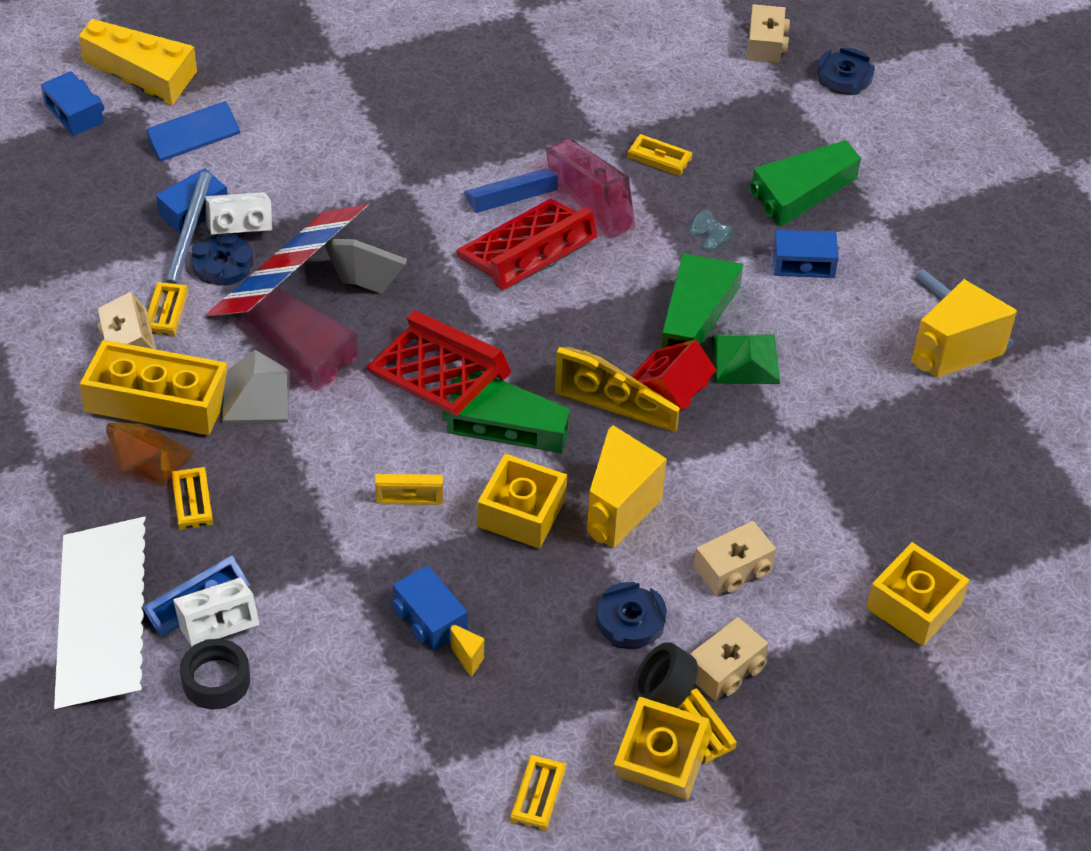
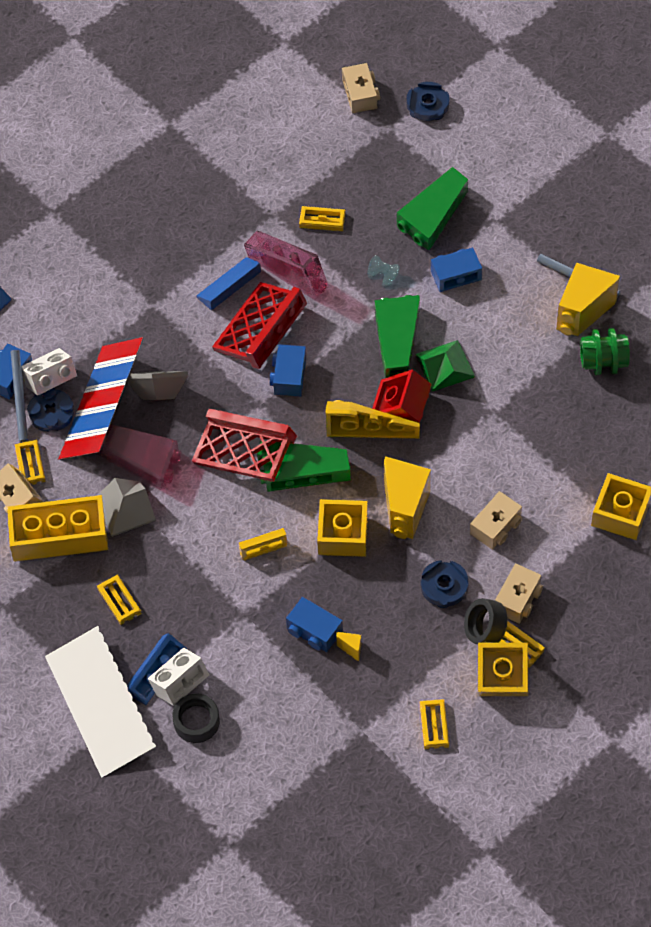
camera: 15 degrees left, 10 degrees up
clear orange slope [106,423,195,487] -> none
none -> blue brick [270,344,306,397]
none -> green piece [580,328,630,376]

